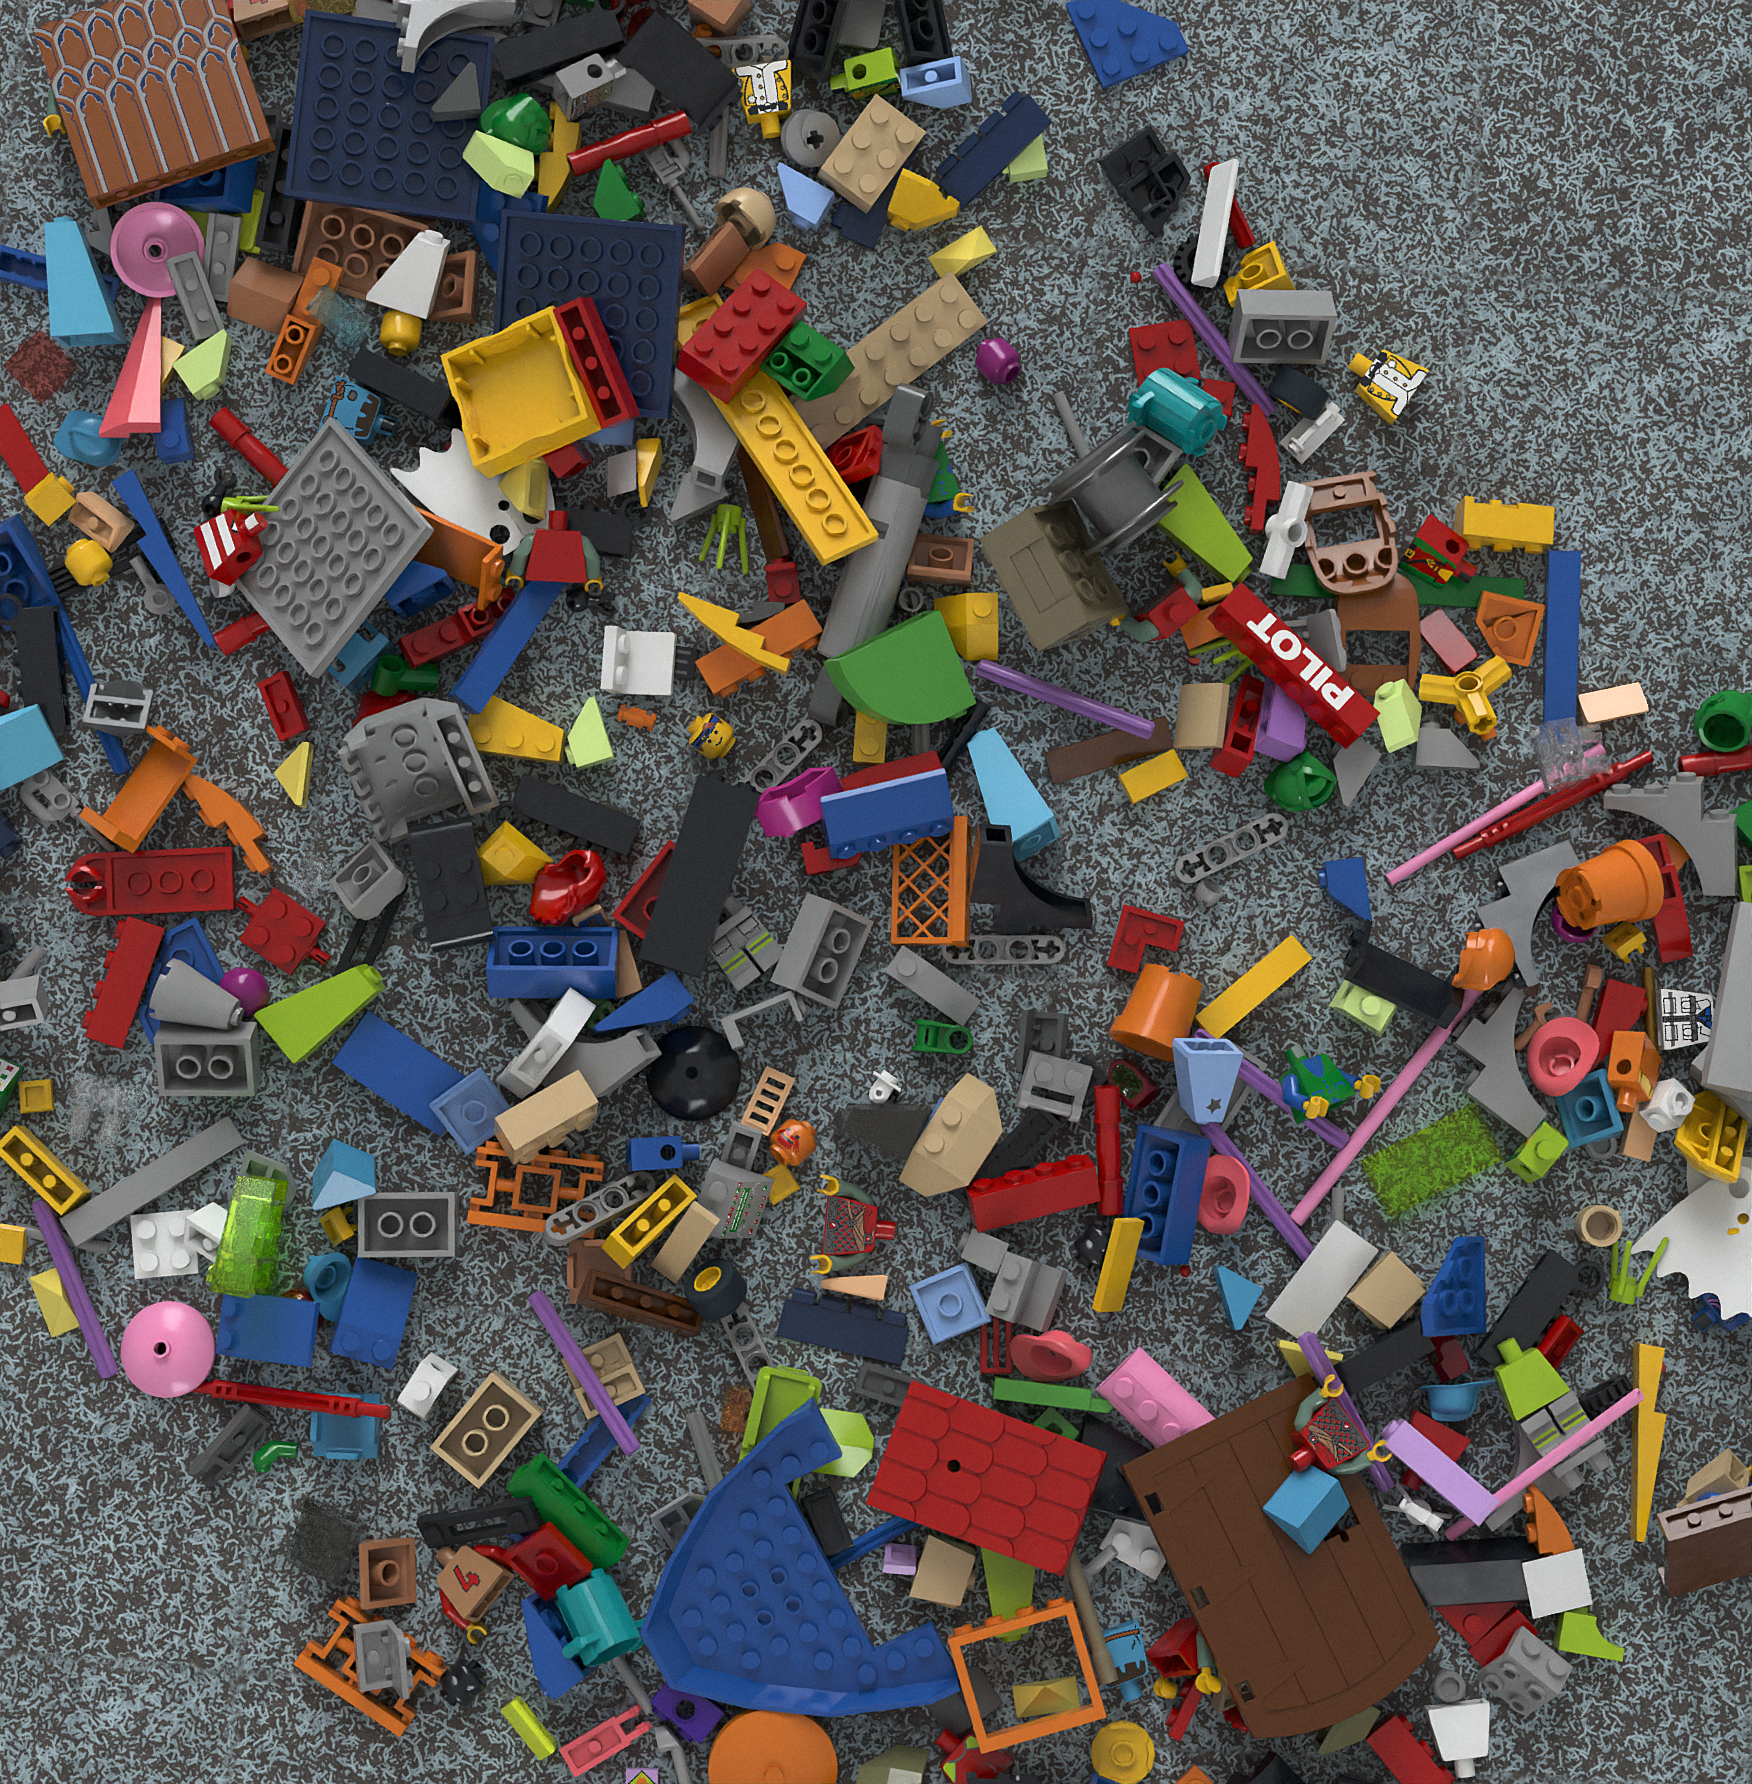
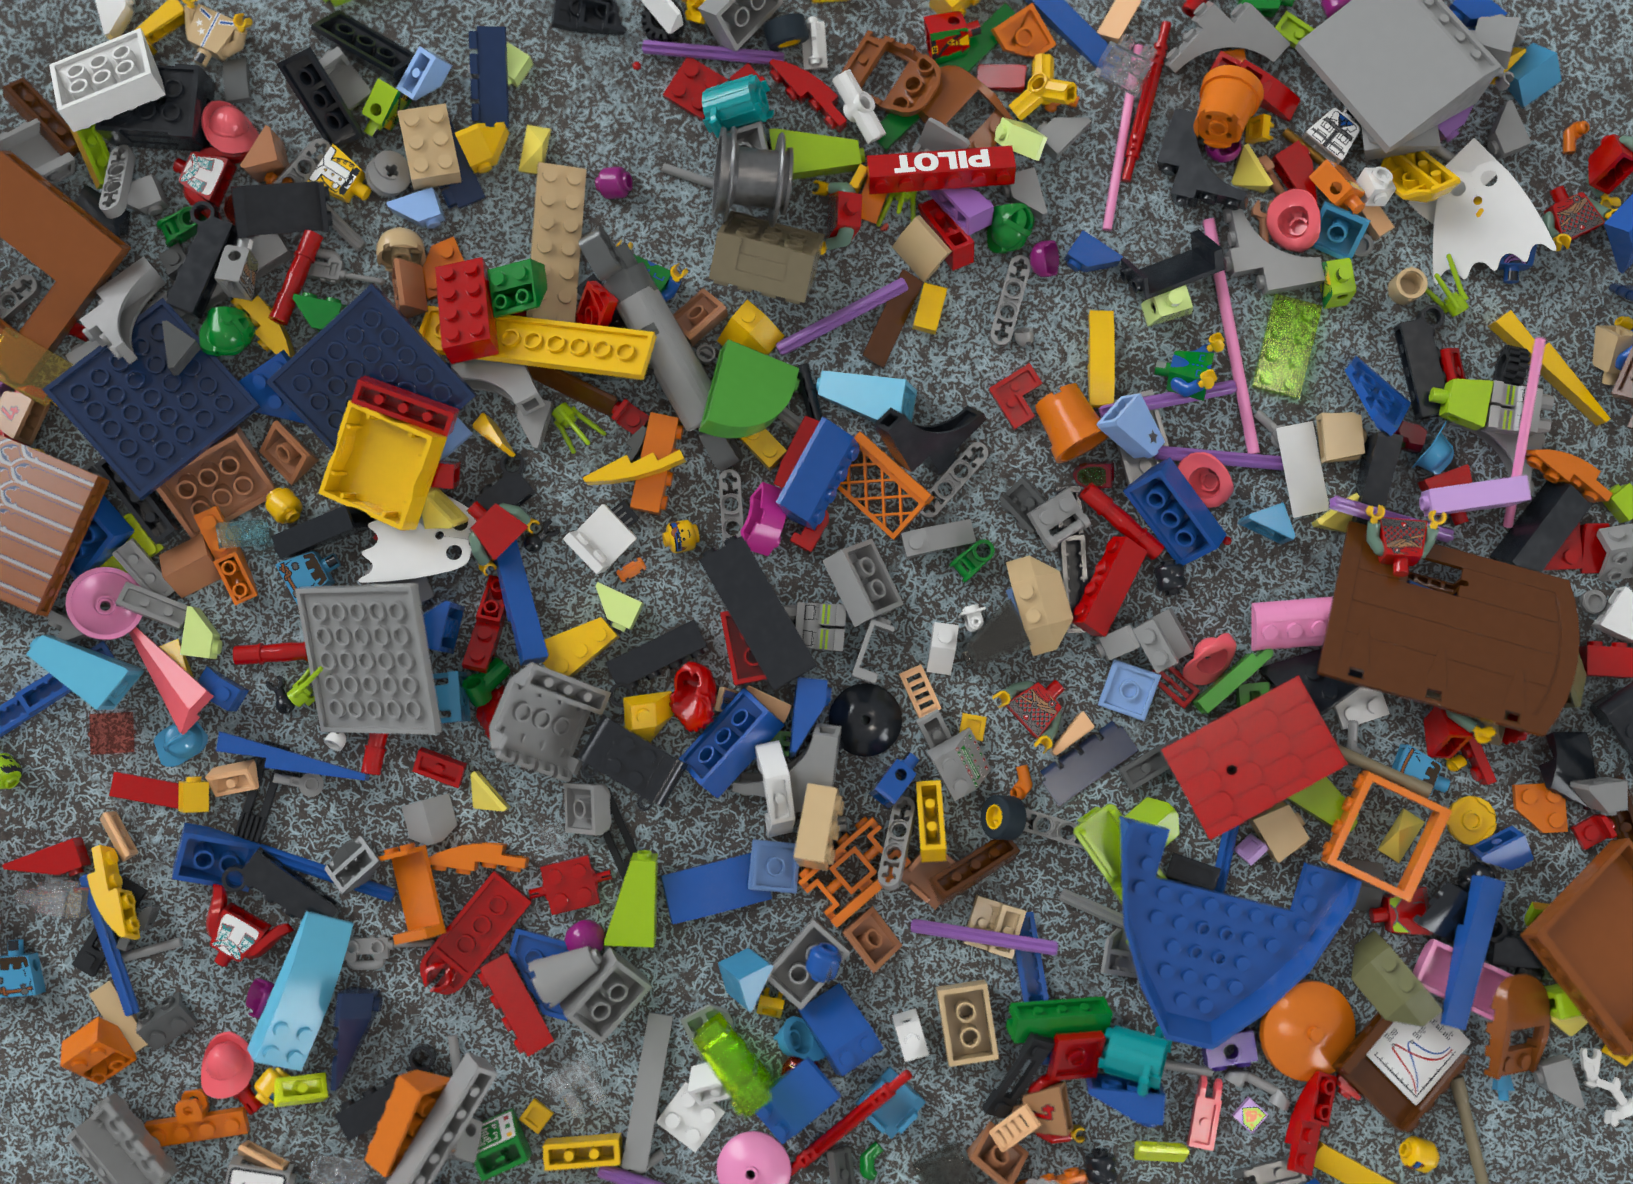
camera: 50 degrees left, 0 degrees up
yellow head [65,538,113,587] -> none
red torso [193,509,268,586] -> none
white slope [366,230,451,319] -> none
orange panel [413,505,505,611] -> none
yellowish green slope [462,130,535,199] -> none
white sticker [607,449,636,498] -> none
tan tile [650,1201,720,1284] -> none
clear orange leg [719,1385,752,1433] -> none
orange head [769,1119,817,1166] -> none
yellow tile [1092,1217,1145,1313] -> none
dark azure slope [1262,1465,1350,1554] -> none
white piece [1382,1482,1453,1541] -> none
orange helmet [1452,927,1515,991] -> none
white sticker [1522,1548,1592,1619] -> none
none -> light grey slope [401,793,458,846]
none -> blue head [805,943,842,983]
none -> nougat slope [842,906,903,973]
none -> white slope [926,622,959,675]
none -> light nougat slope [989,1103,1041,1152]
none -> orange arm [1010,764,1033,800]
none -> magenta hair [1029,240,1059,277]
none -> light yellow slope [1231,143,1273,193]

